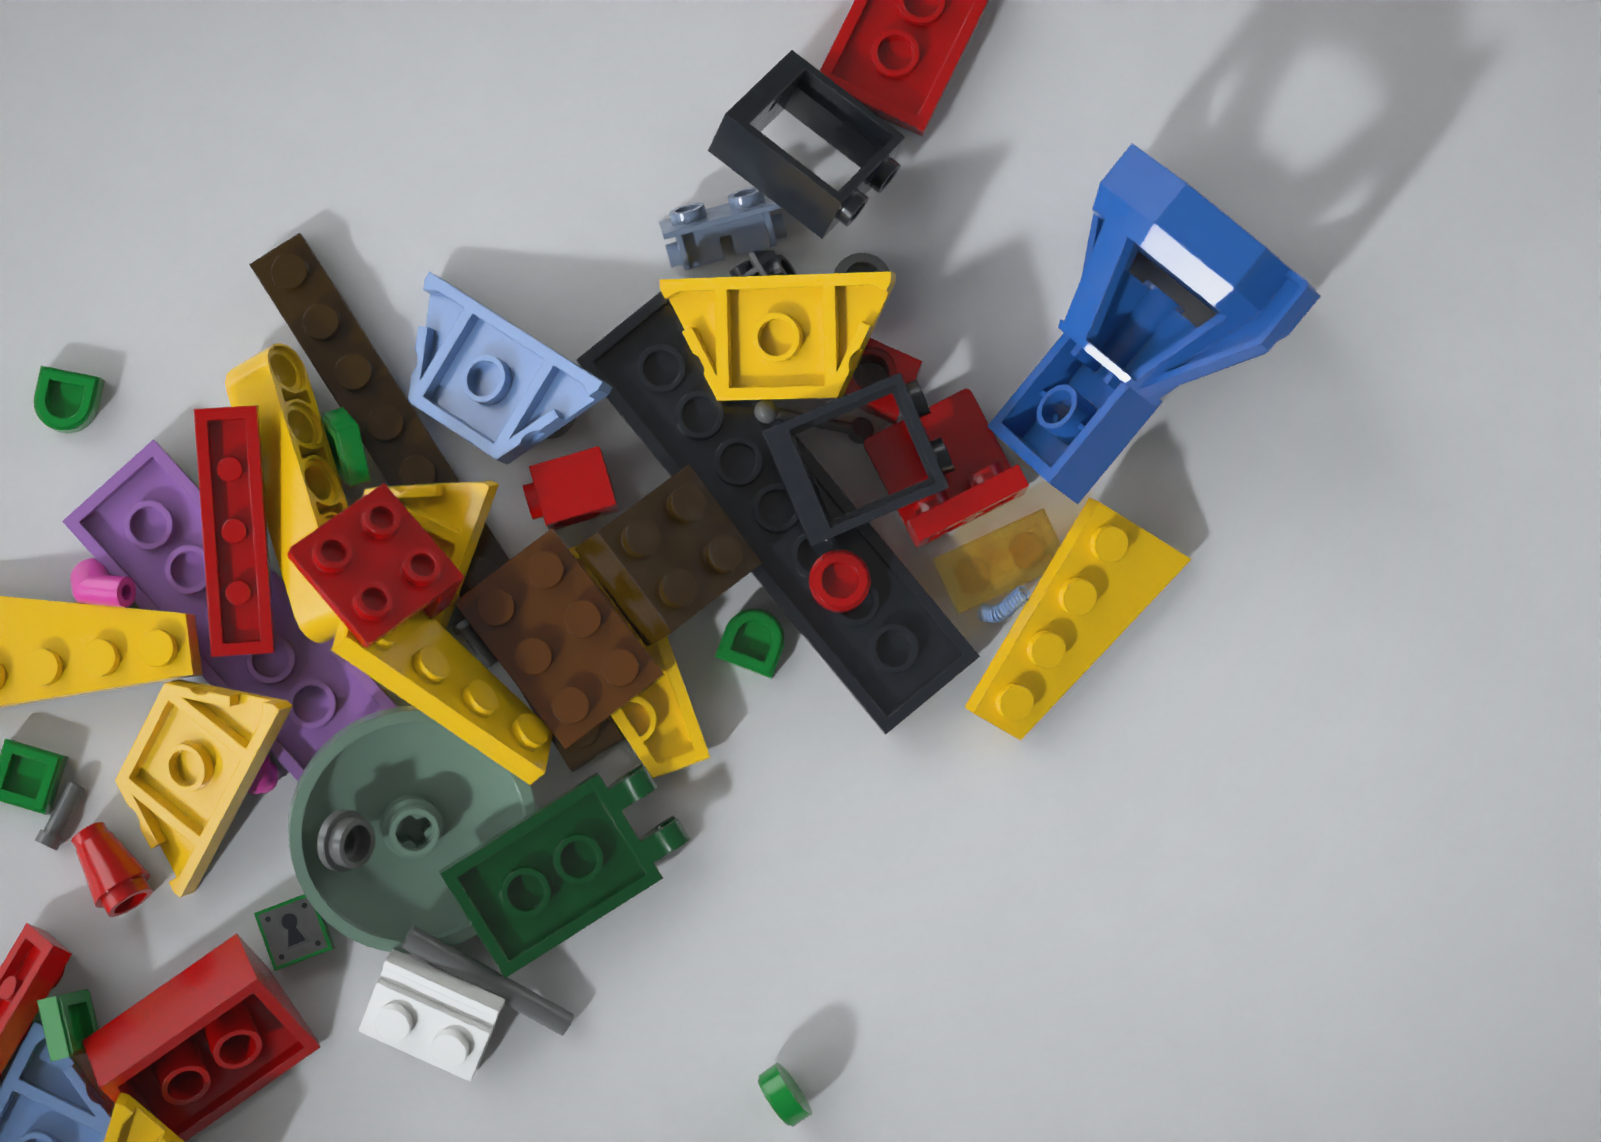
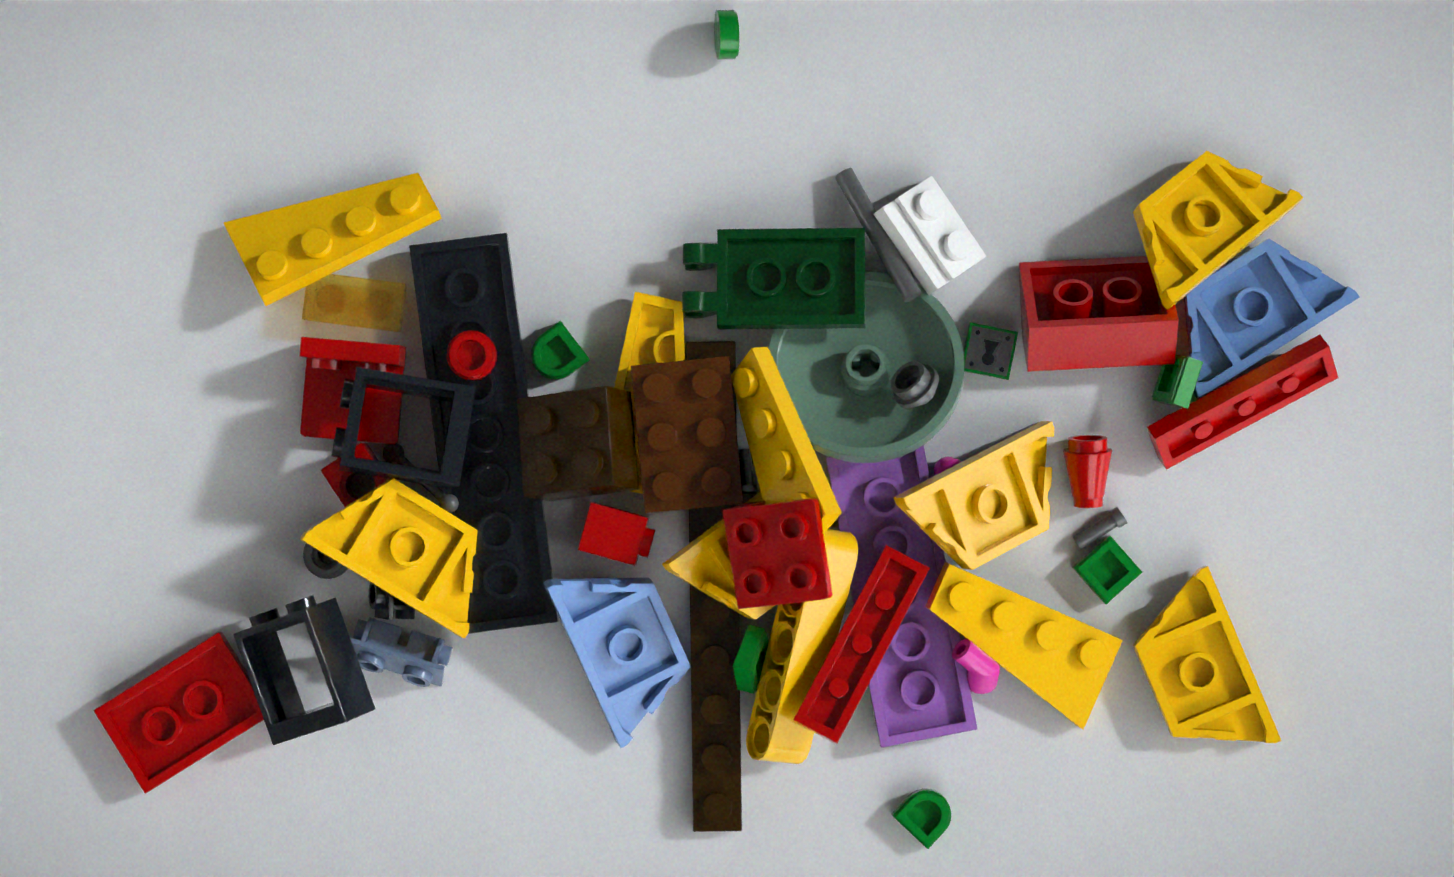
camera: 145 degrees left, 5 degrees up
light blue leg [978,586,1030,623] -> none
blue plate [987,143,1321,504] -> none

